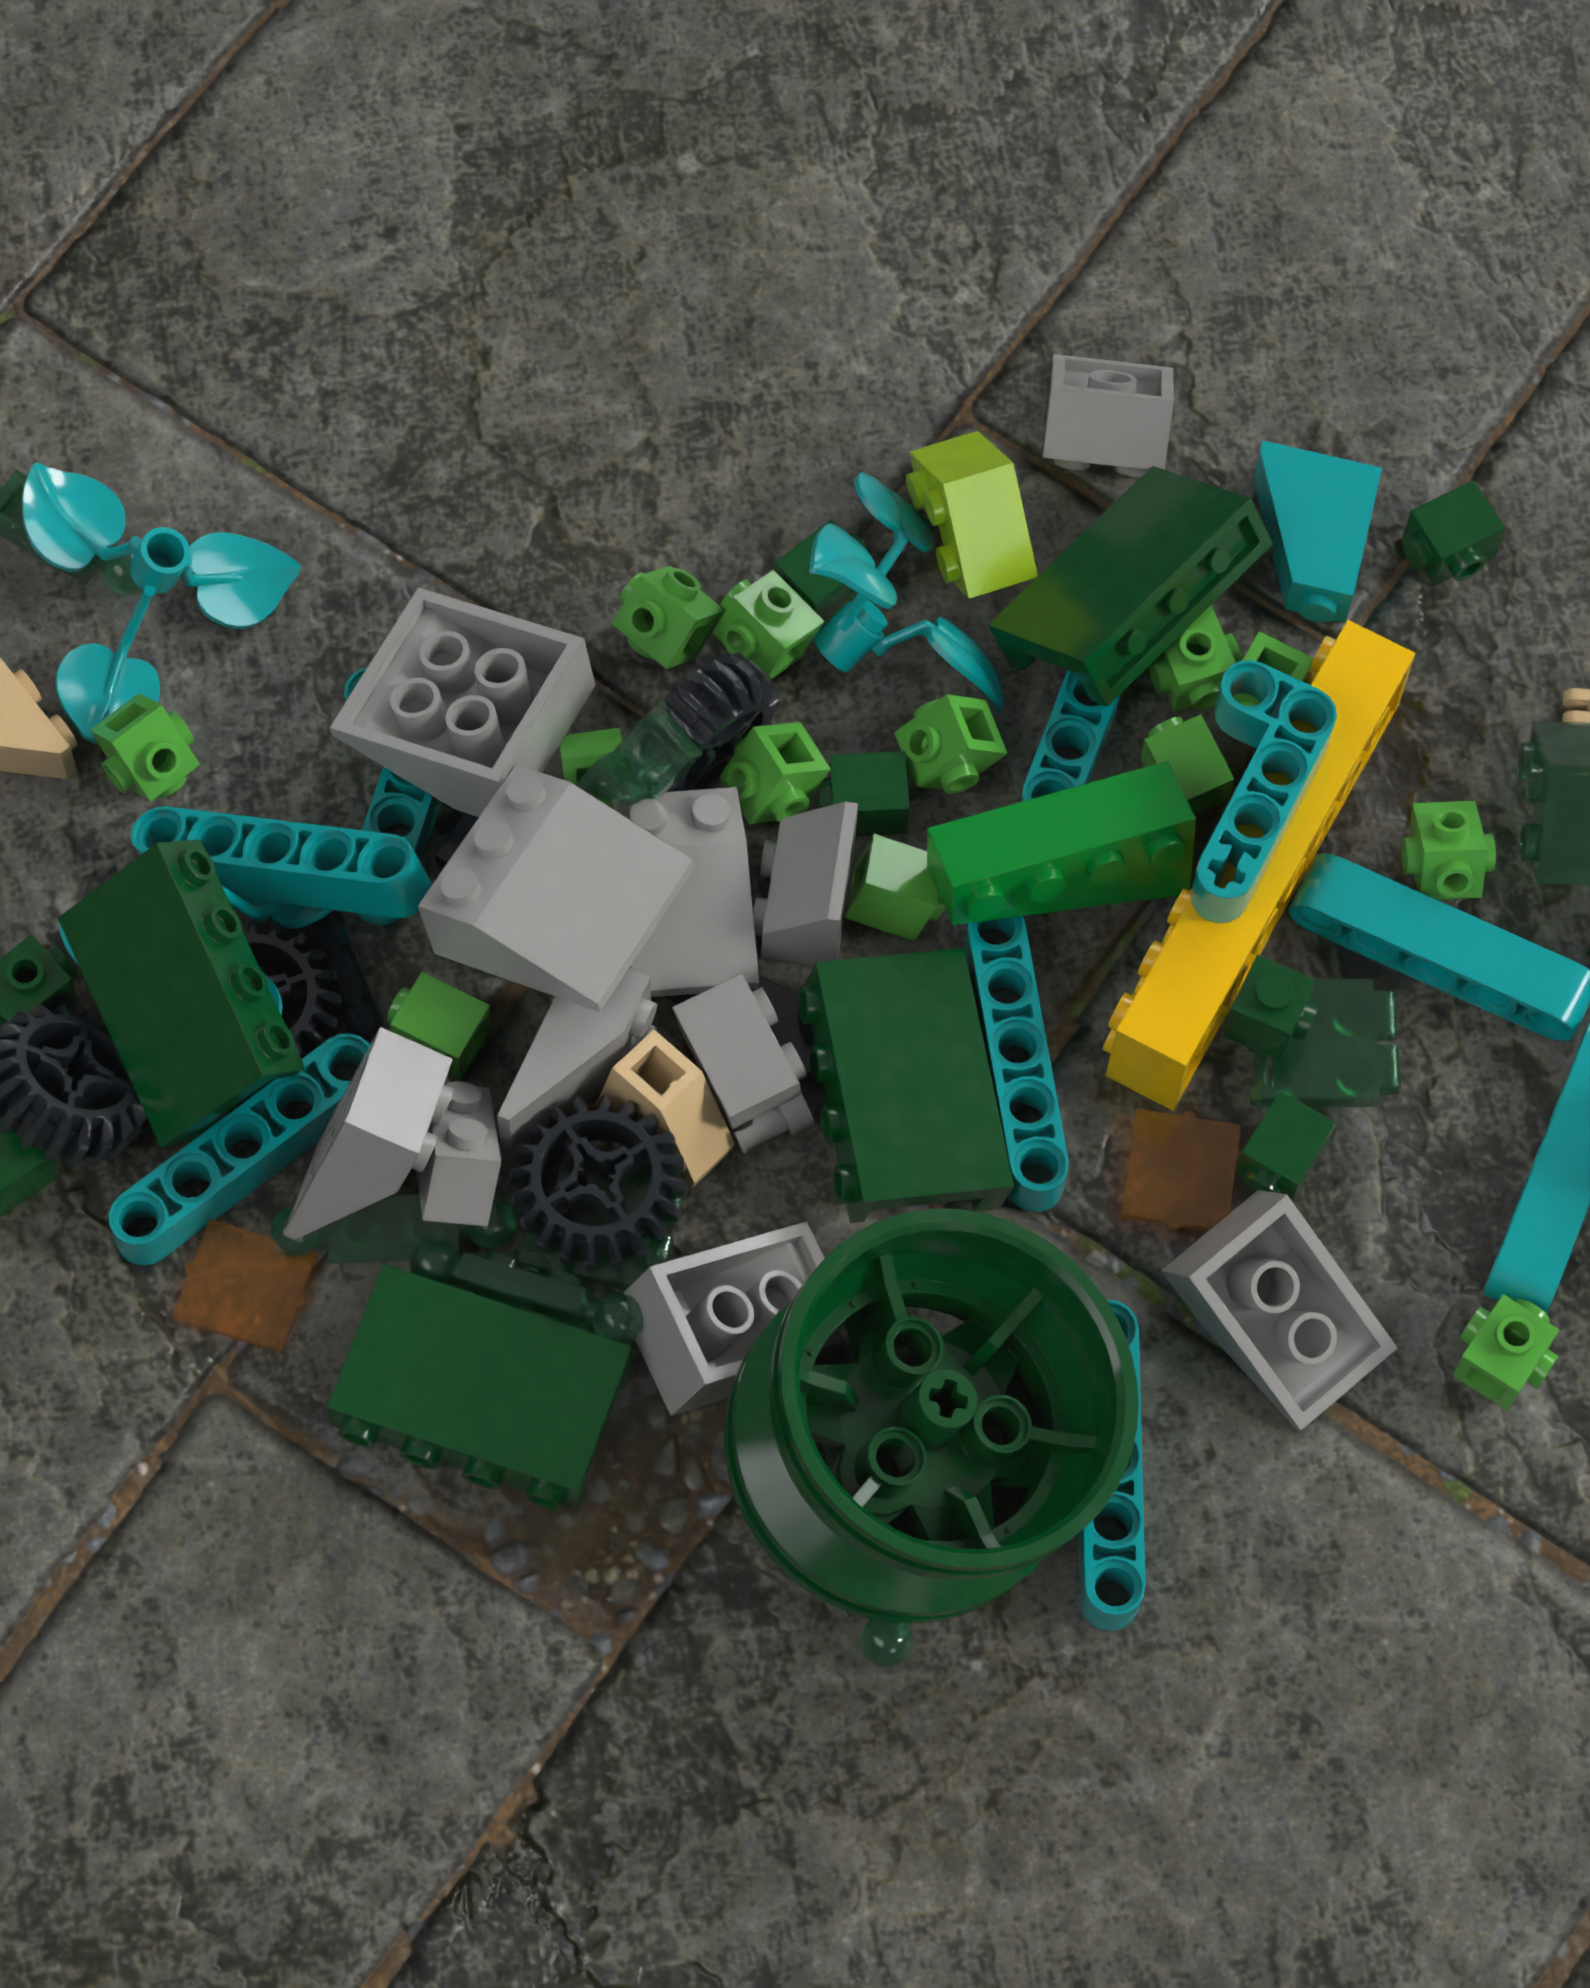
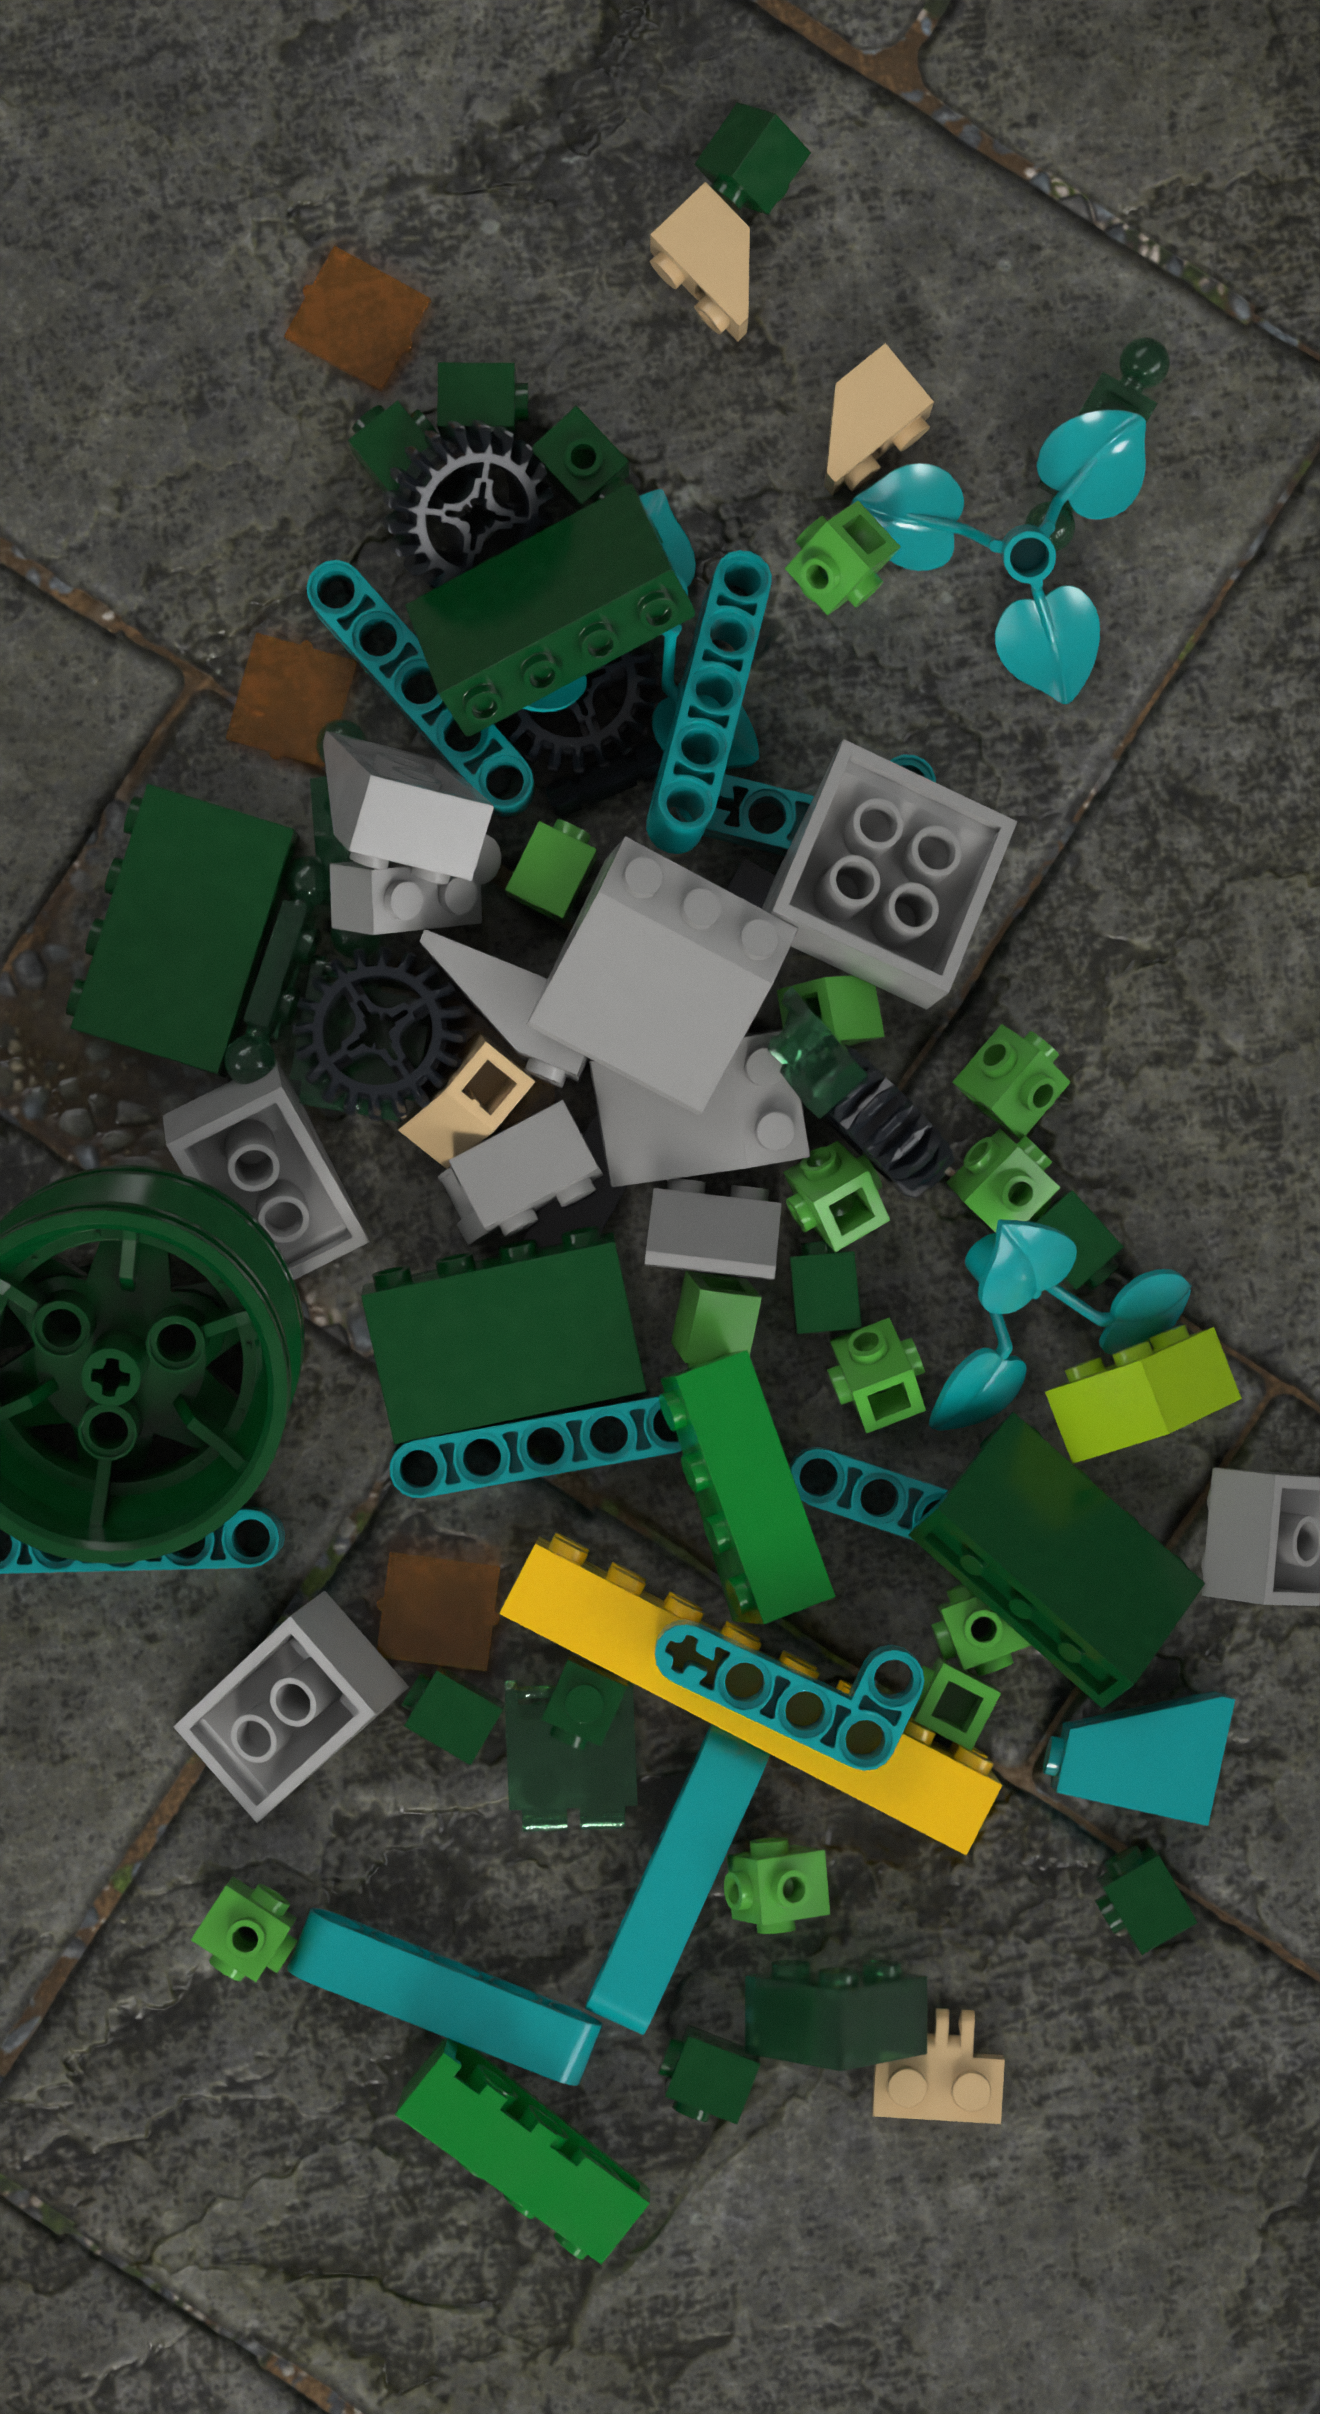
camera: 90 degrees right, 20 degrees up
bright green brick [1140,714,1235,815] -> none

